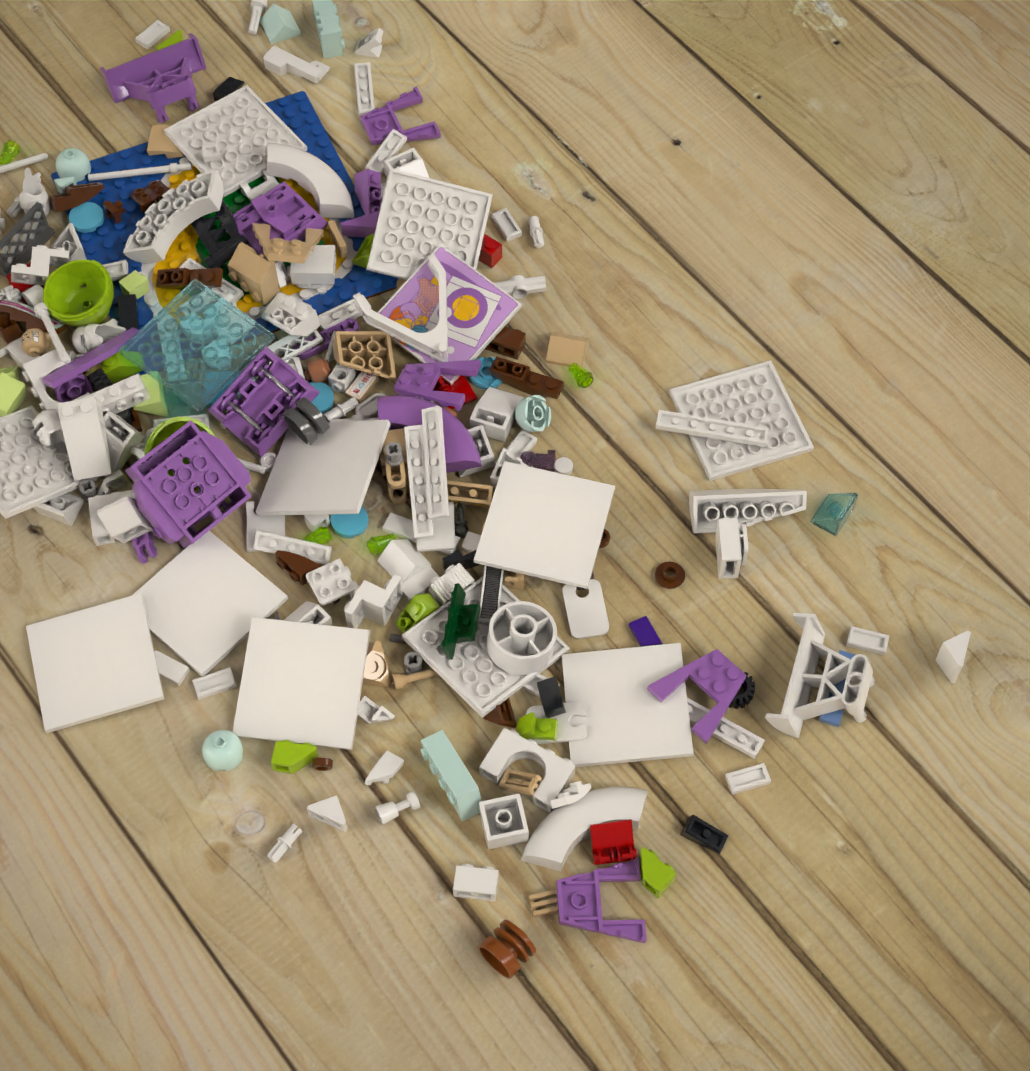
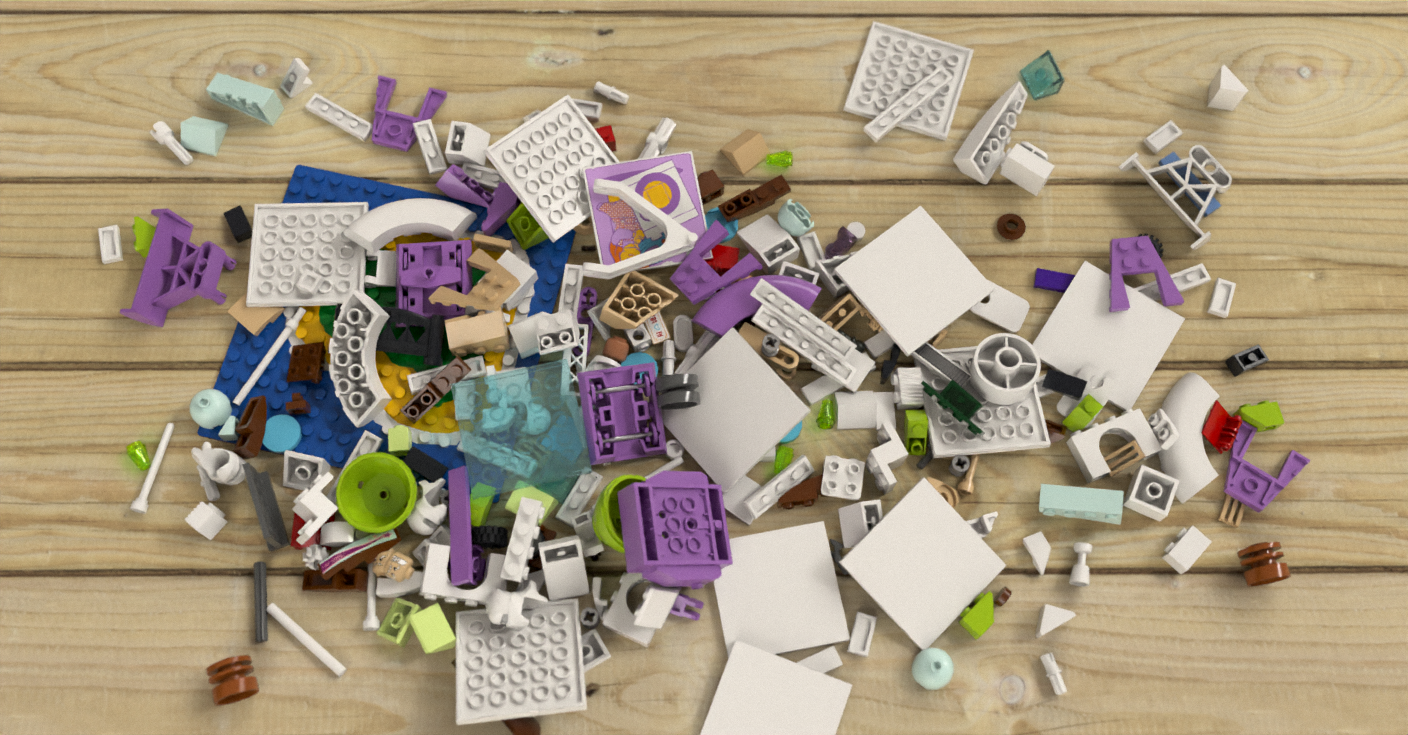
camera: 55 degrees left, 10 degrees up
white piece [34,303,69,363] -> none
white slope [58,397,112,481] -> none
white piece [263,46,330,84] -> none

